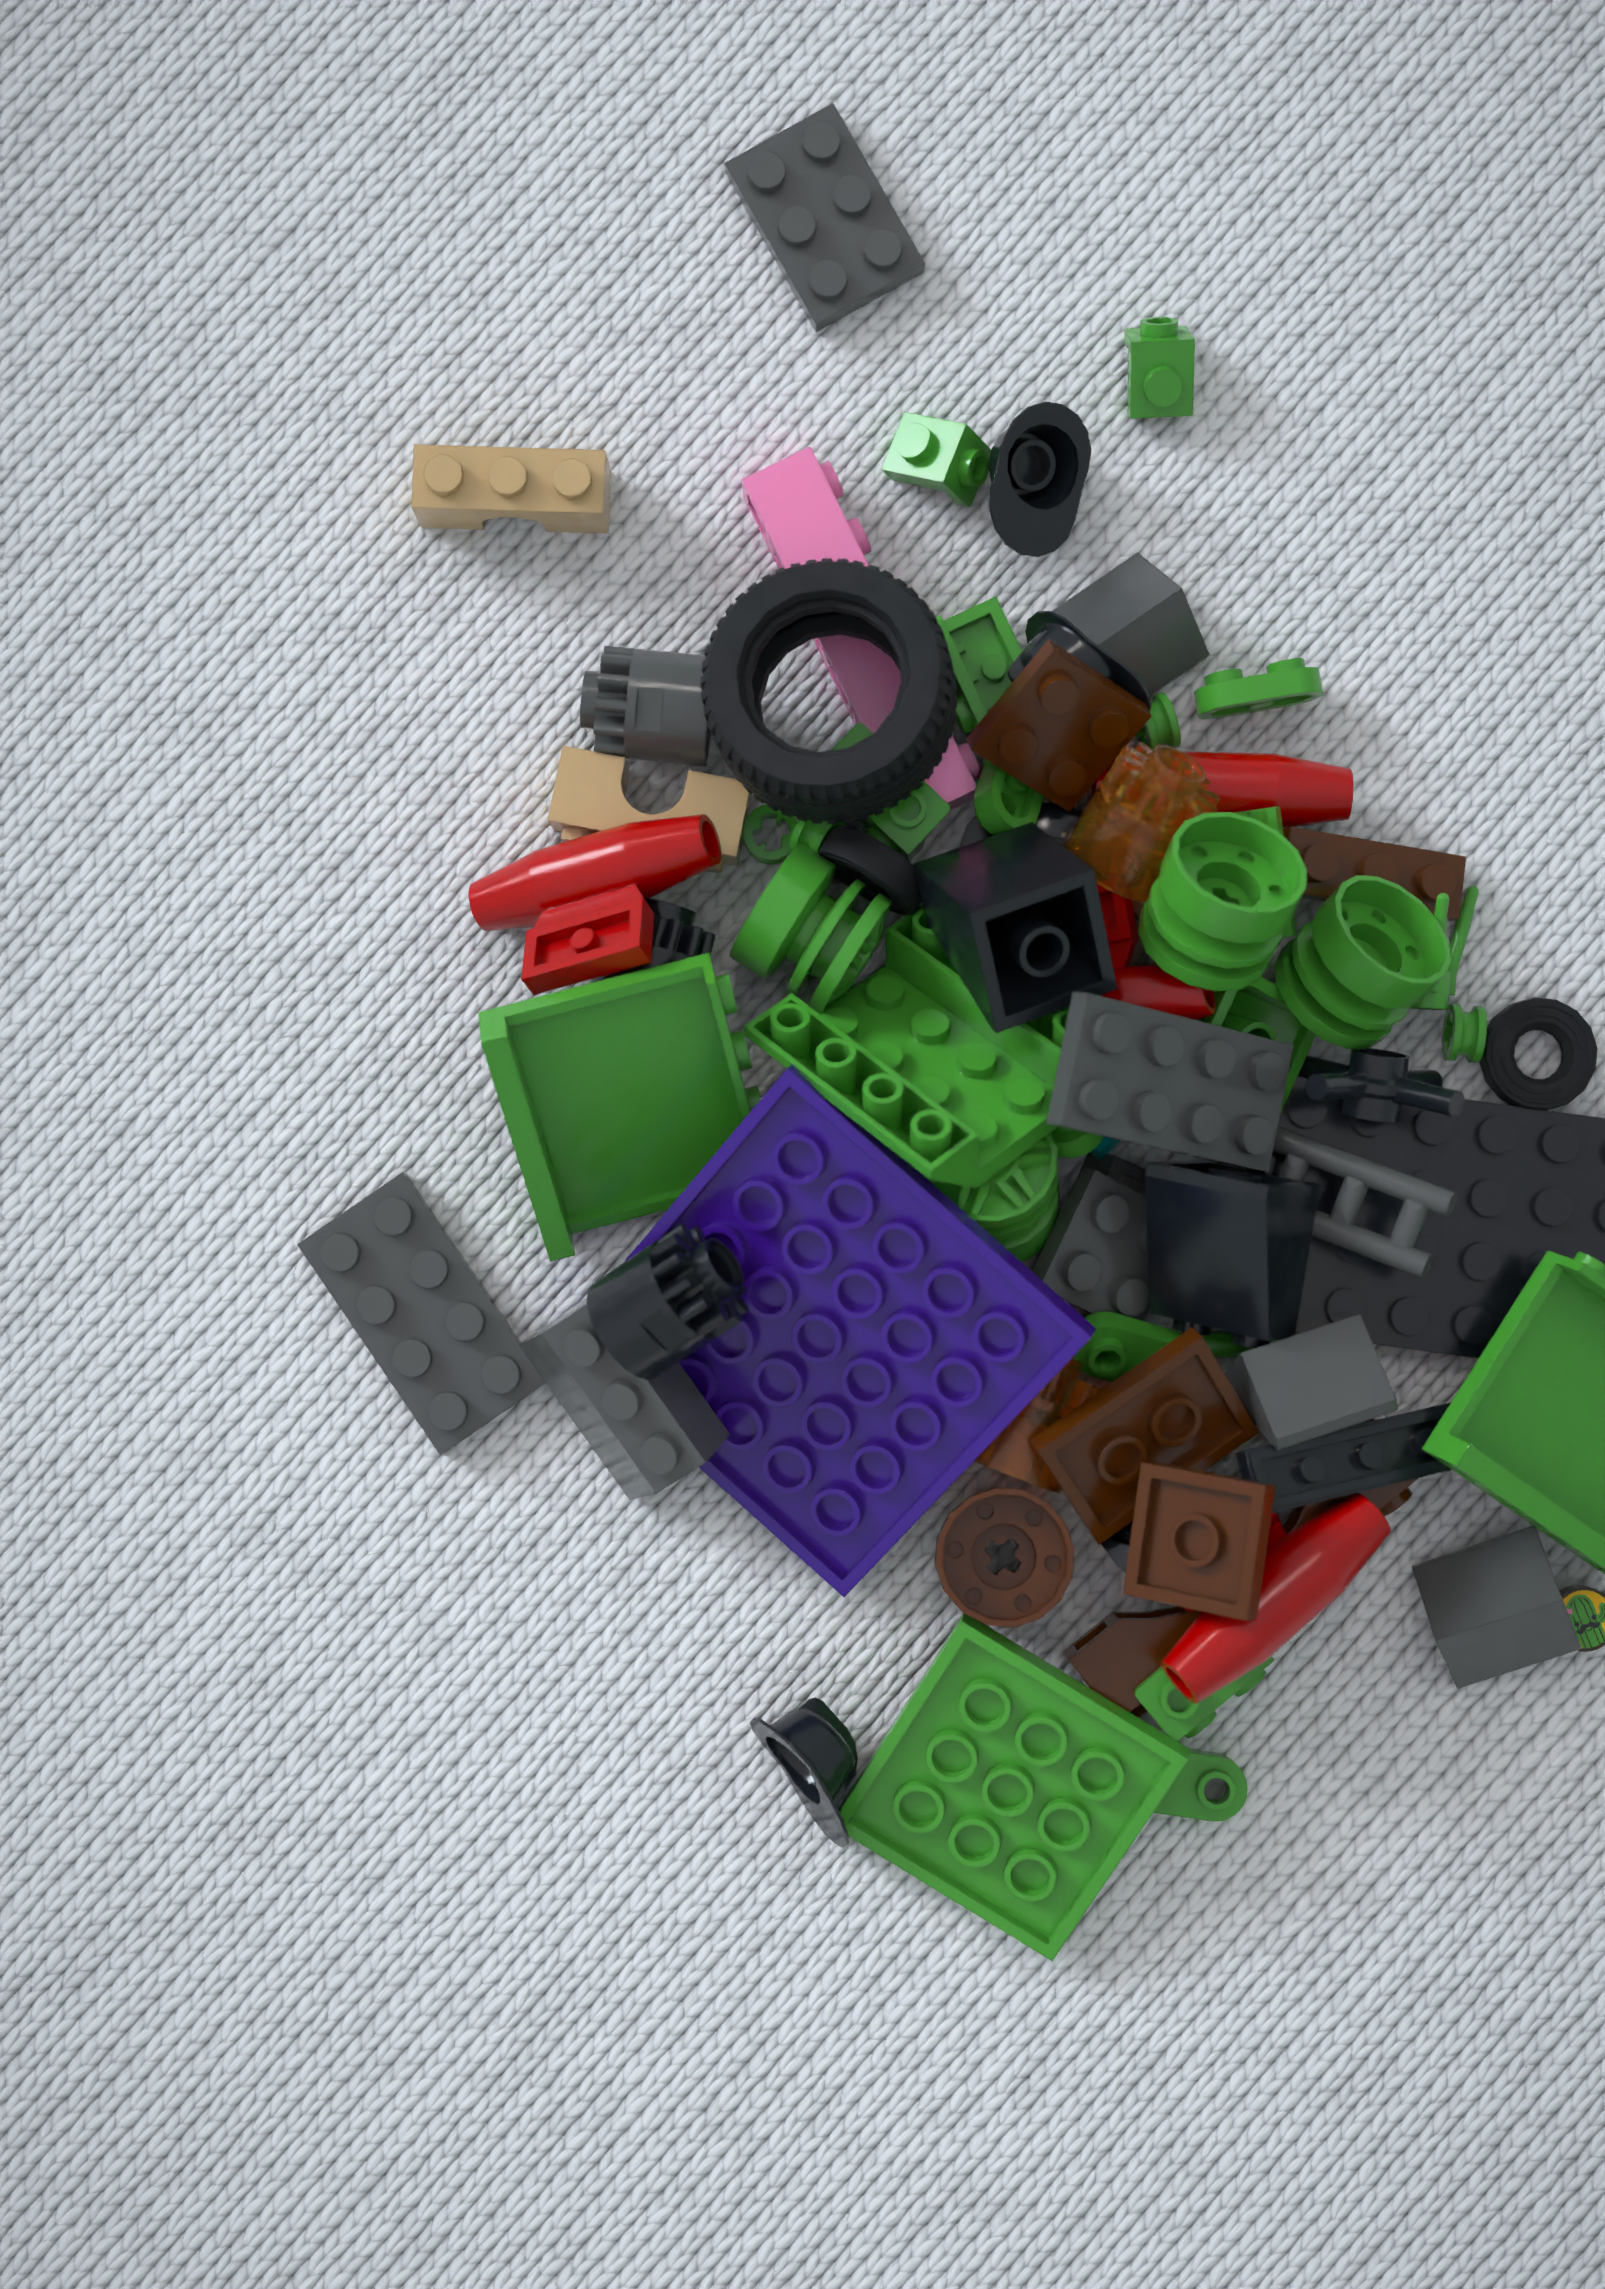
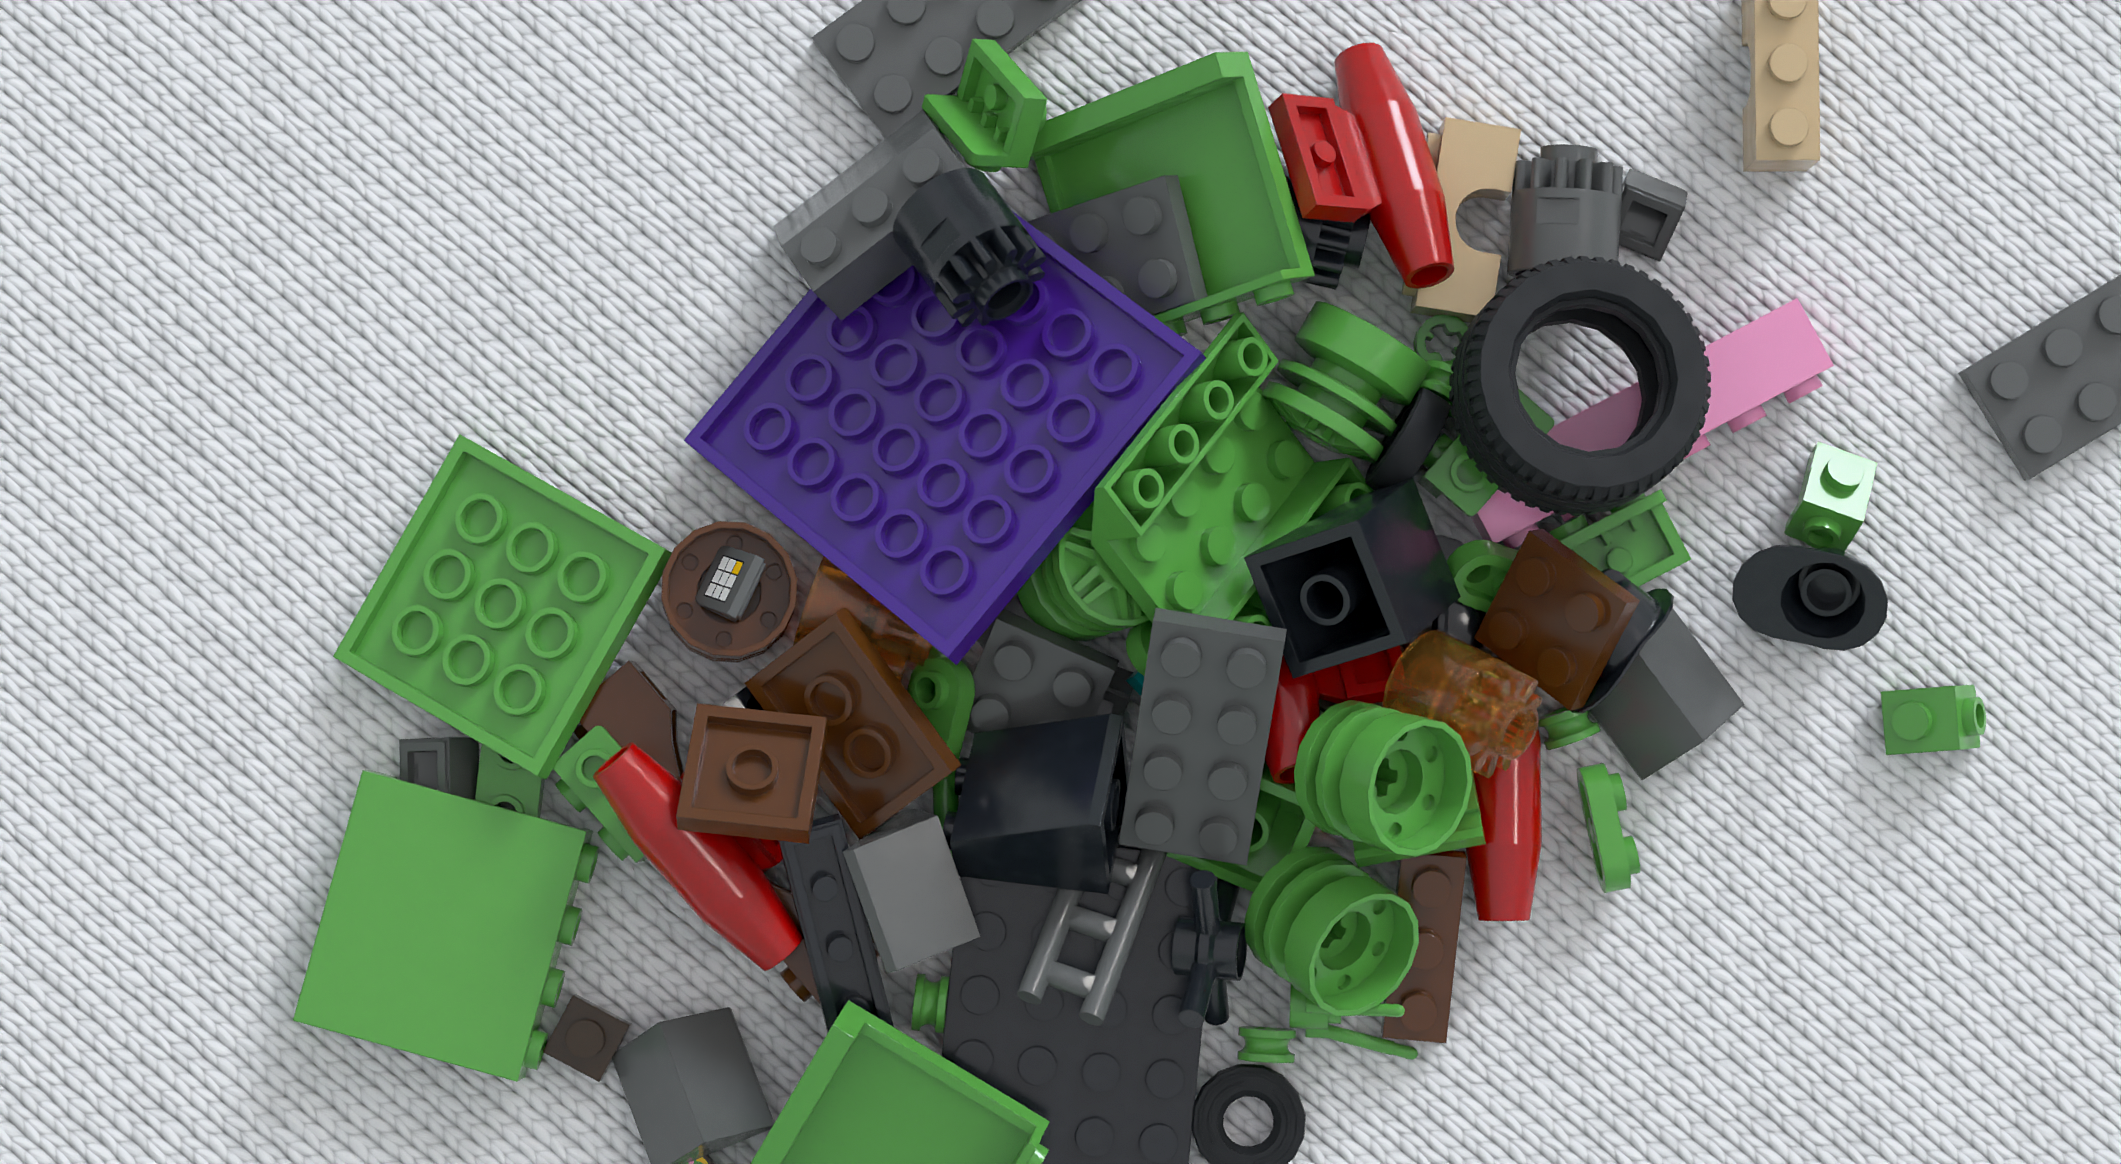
camera: 80 degrees right, 0 degrees up
black piece [750,1698,858,1848] -> none
none -> bright green panel [293,770,599,1082]
none -> dark grey slope [399,737,479,800]
none -> dark brown plate [543,994,632,1082]
none -> slope [695,546,766,623]
none -> bright green bush [911,973,950,1034]
none -> bright green bracket [922,39,1048,172]
none -> dark grey plate [1027,175,1207,316]
none -> dark grey slope [1619,169,1688,262]

